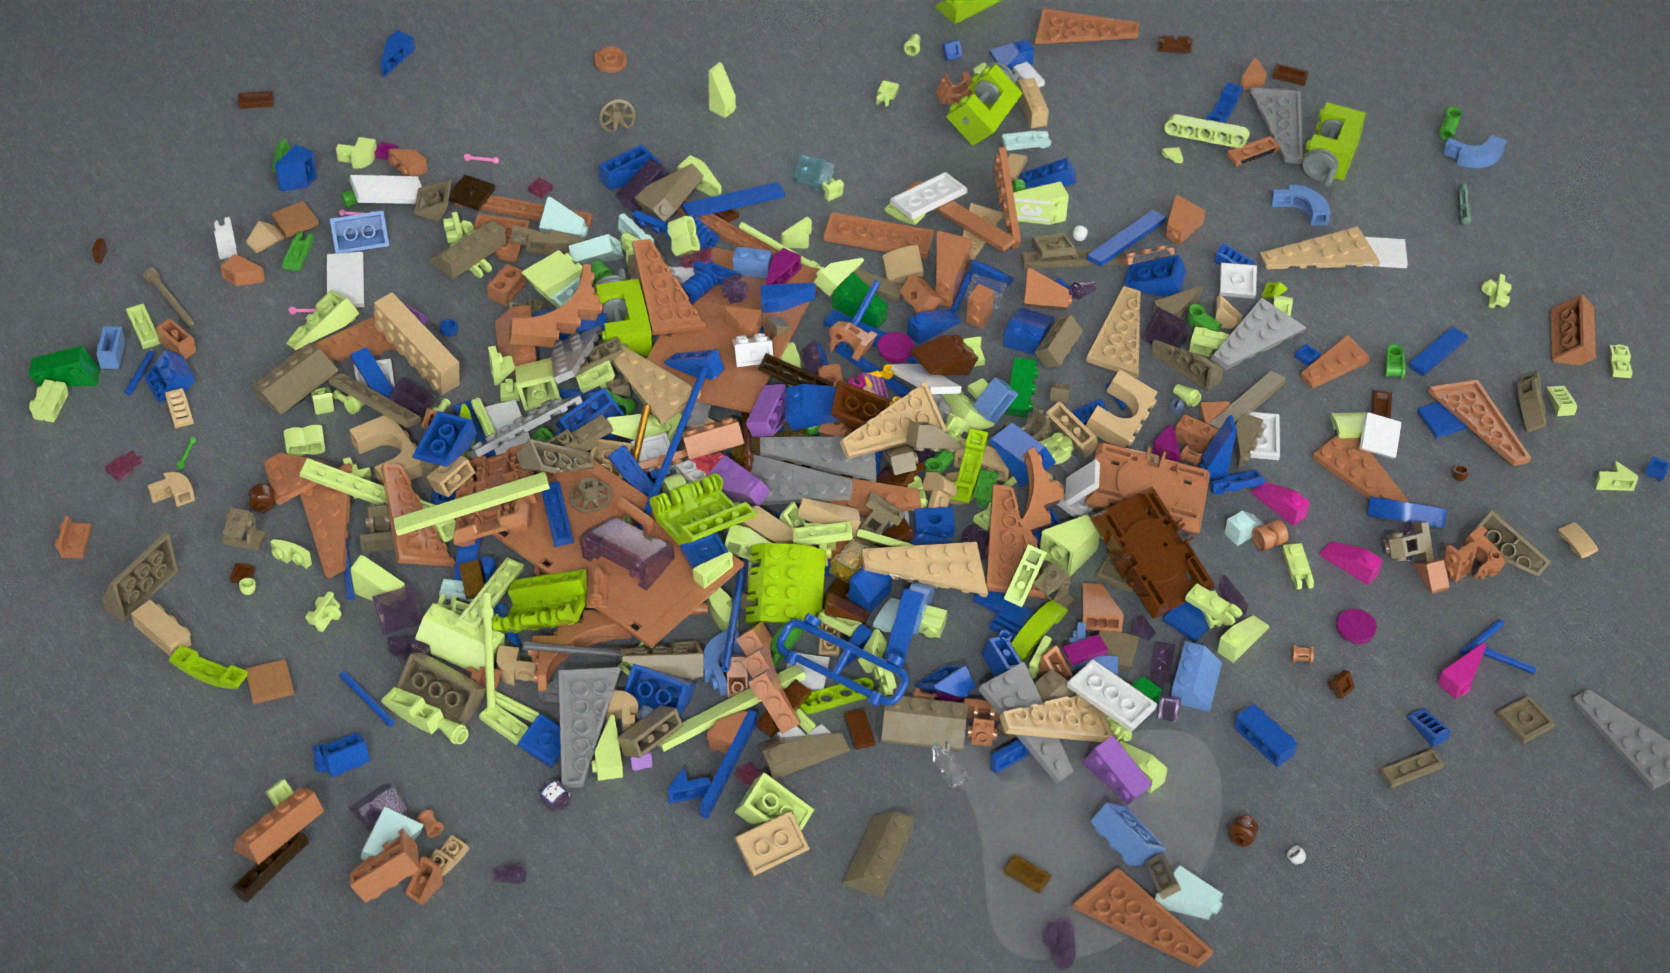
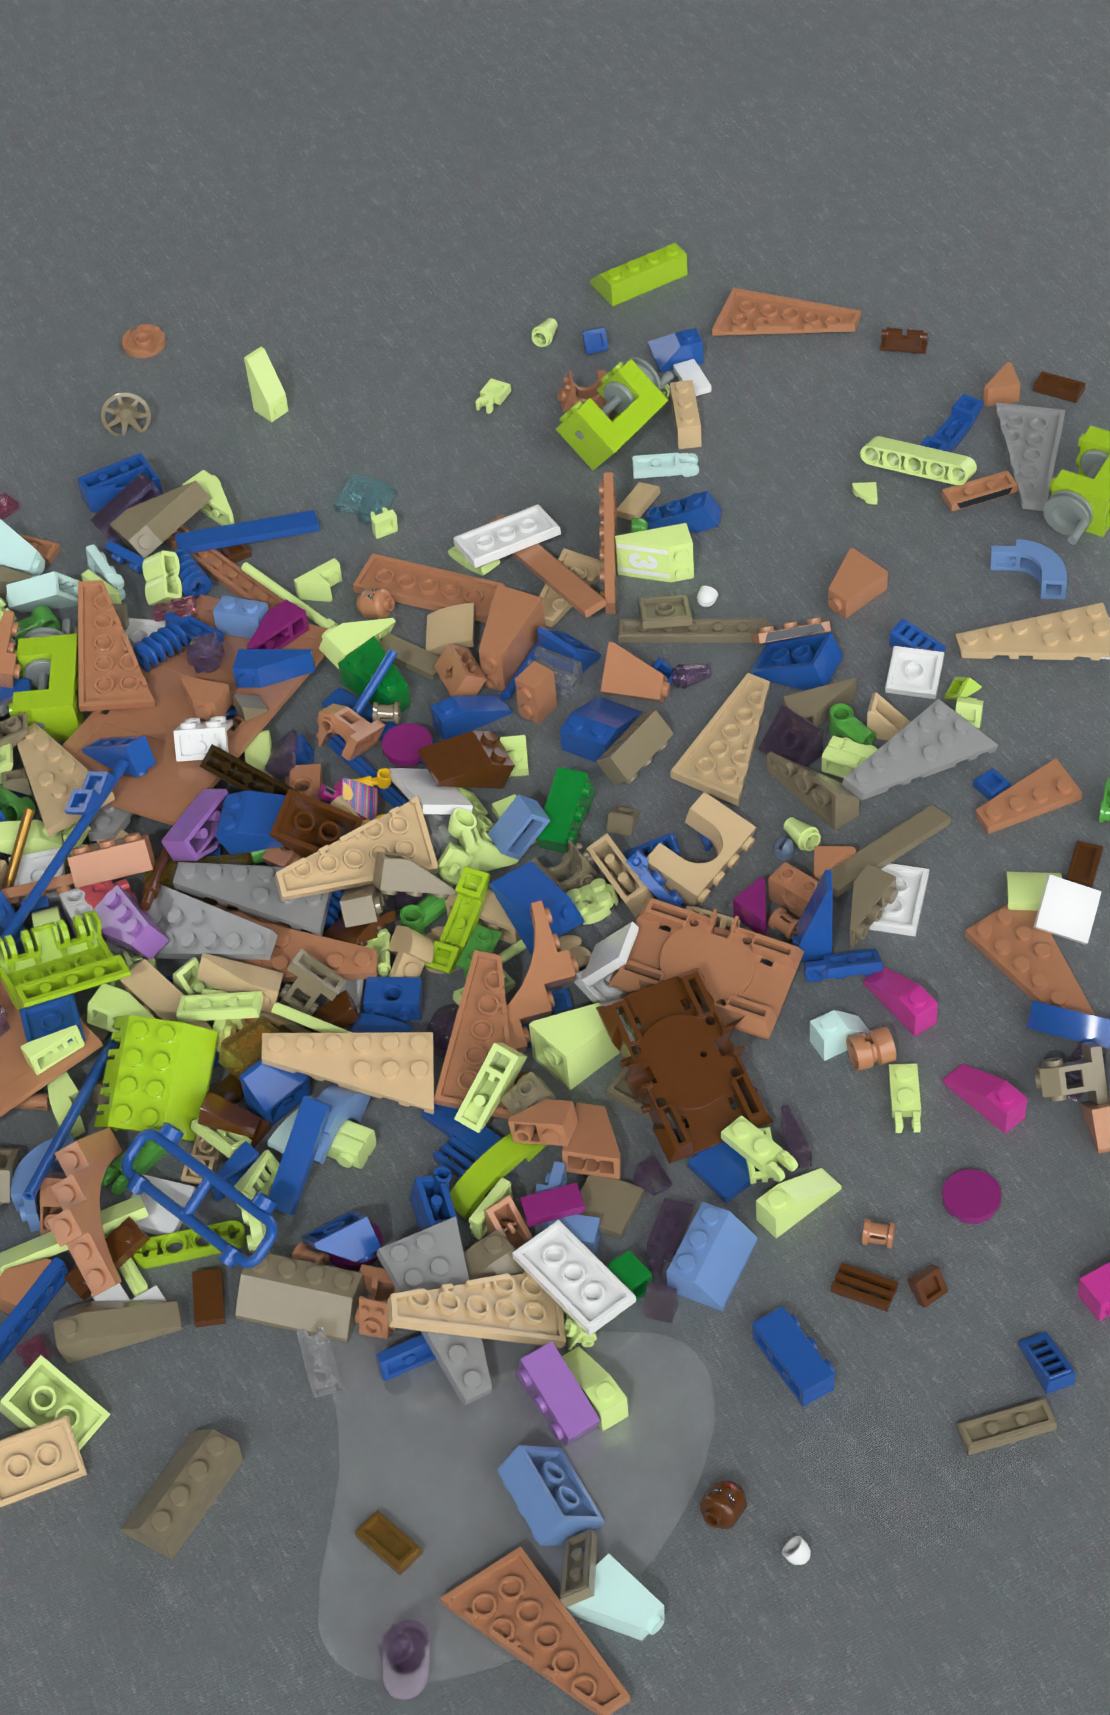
camera: 15 degrees right, 0 degrees up
tile [1087,210,1166,267] -> none
none -> blue slope [64,771,114,815]
none -> nougat head [357,587,395,619]
none -> dark tan bush [373,702,401,724]
none -> yellowish green bar [448,808,479,854]
none -> nougat slope [508,1099,578,1146]
none -> blue hinge [626,850,685,909]
none -> reddish brown tile [831,1263,898,1312]

